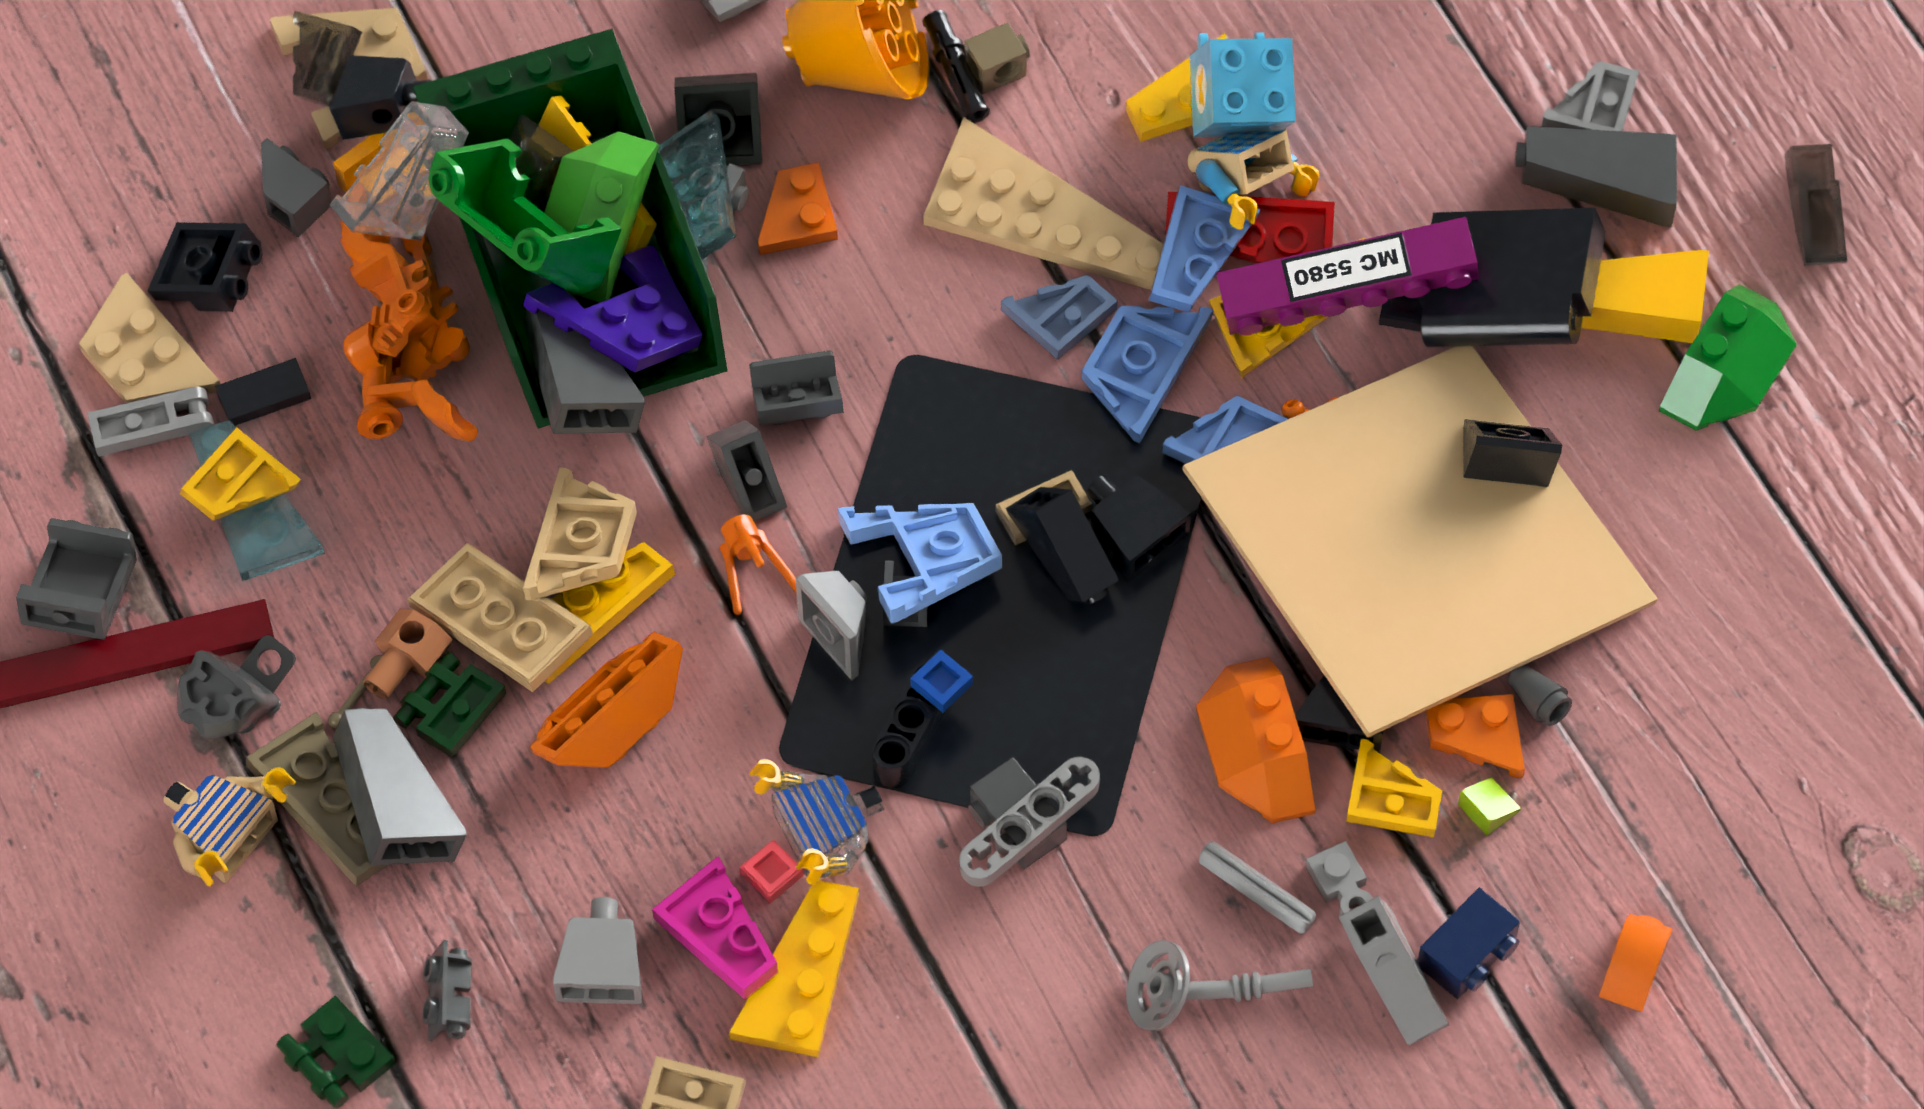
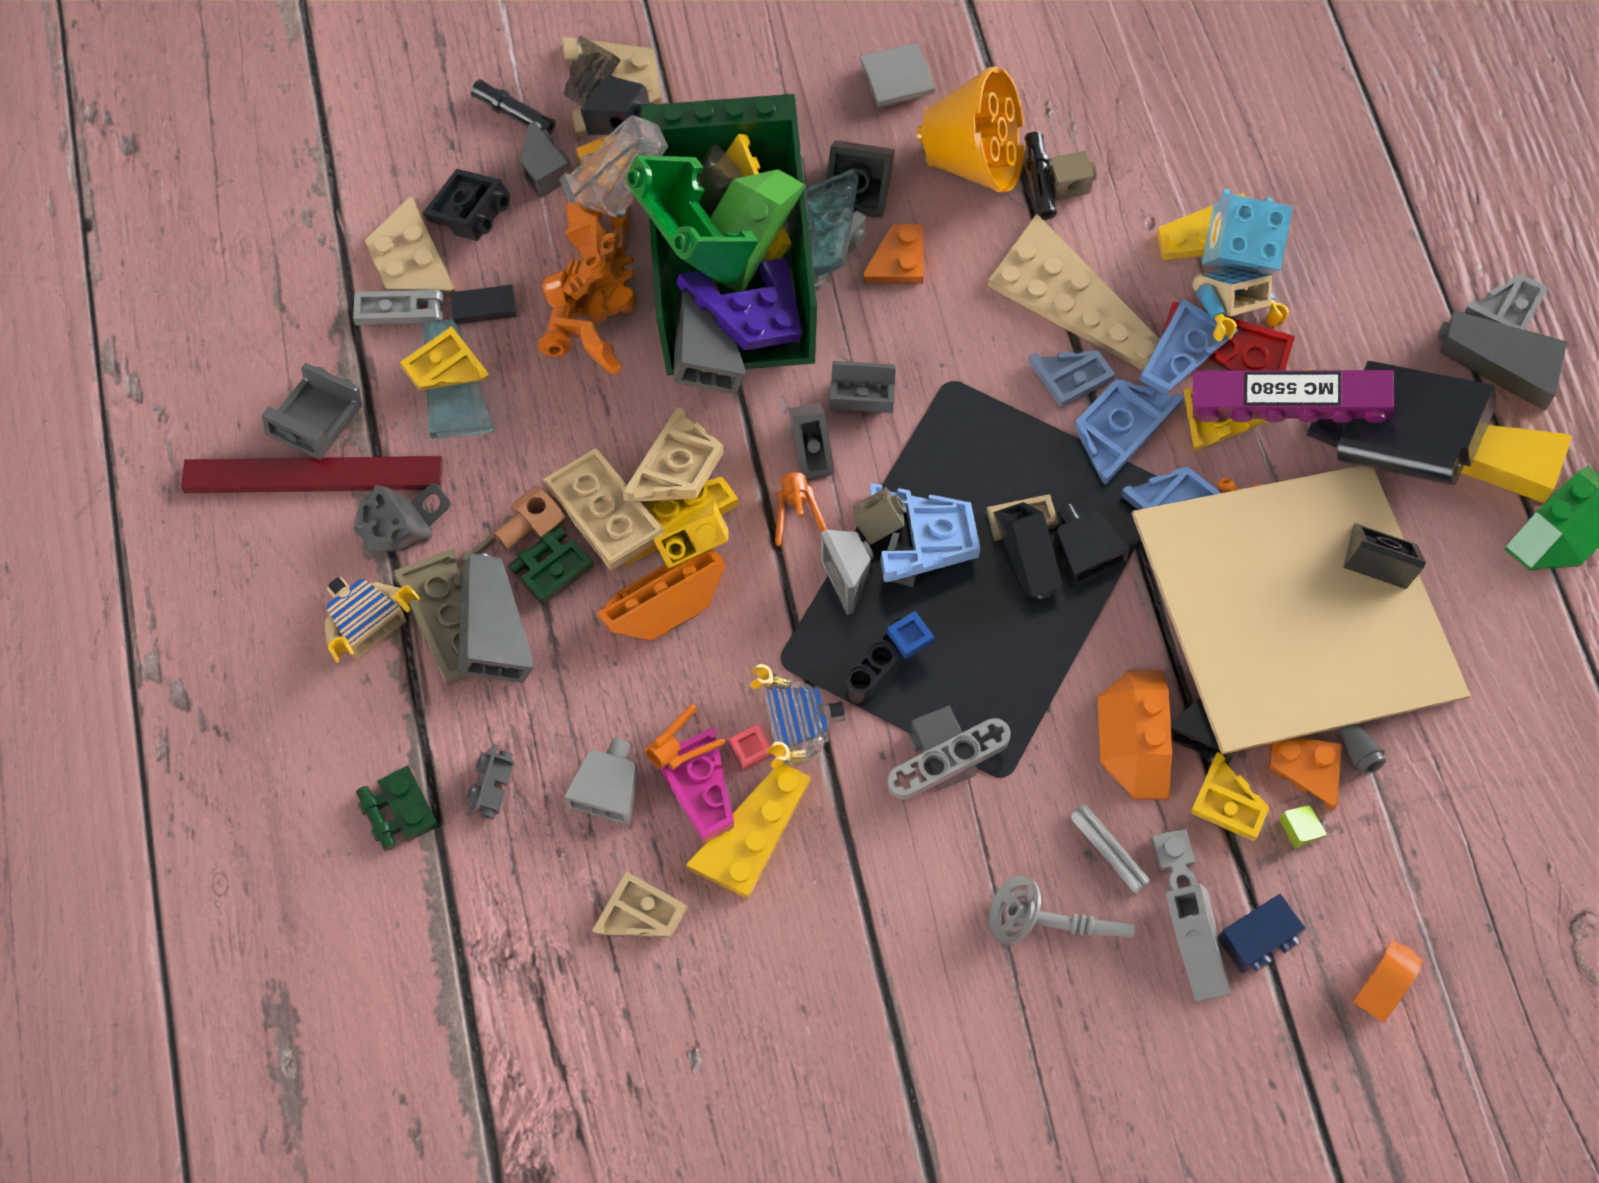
camera: 15 degrees right, 5 degrees up
none -> black pin [471,79,556,135]
none -> orange plant [644,704,725,770]
none -> yellow slope [654,501,729,569]
none -> dark tan brick [853,487,906,545]

